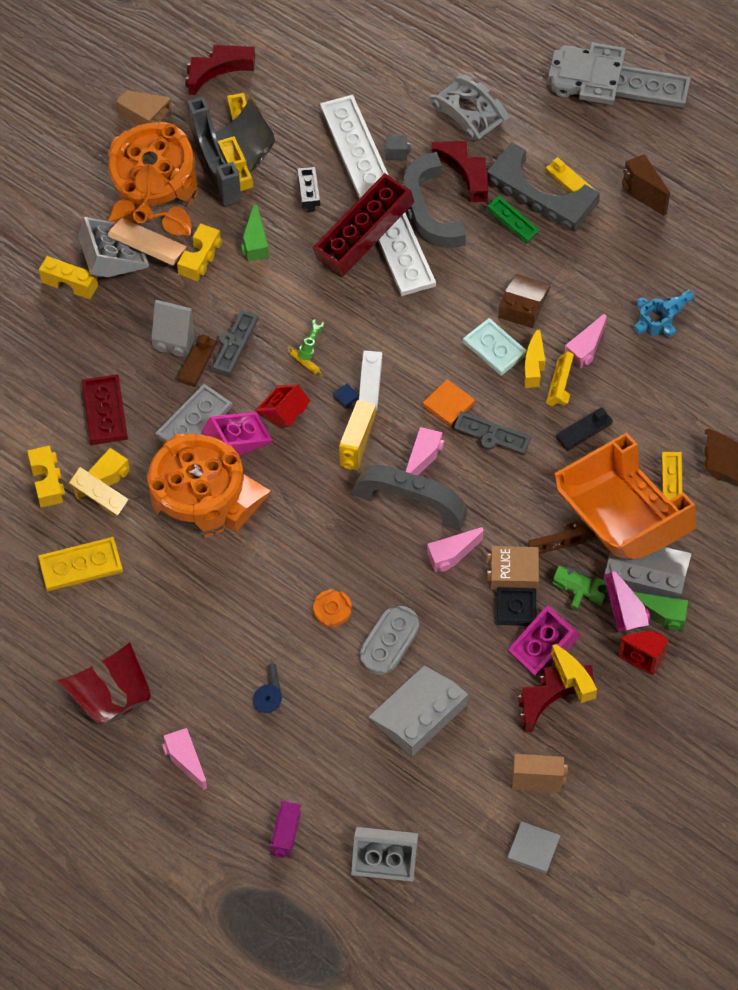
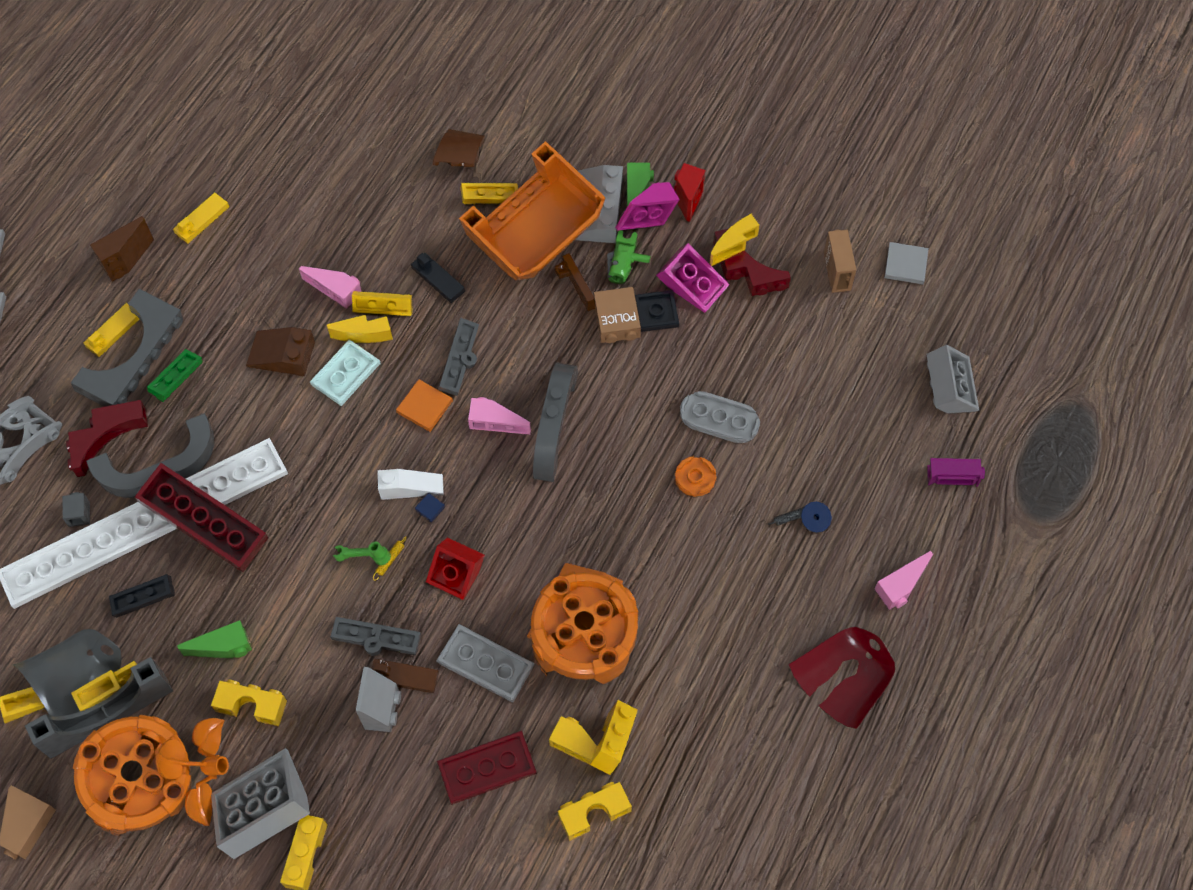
camera: 100 degrees left, 5 degrees up
yellow tile [38,536,123,592] -> none
light nougat tile [108,218,187,265] -> none
dark pink slope [202,412,273,456] -> none
yellow slope [339,400,376,470] -> none
light grey slope [368,666,468,757] -> none
bright pink slope [427,527,484,572] -> none
dark azure piece [634,289,695,337] -> none
none -> yellow hinge [173,193,229,244]

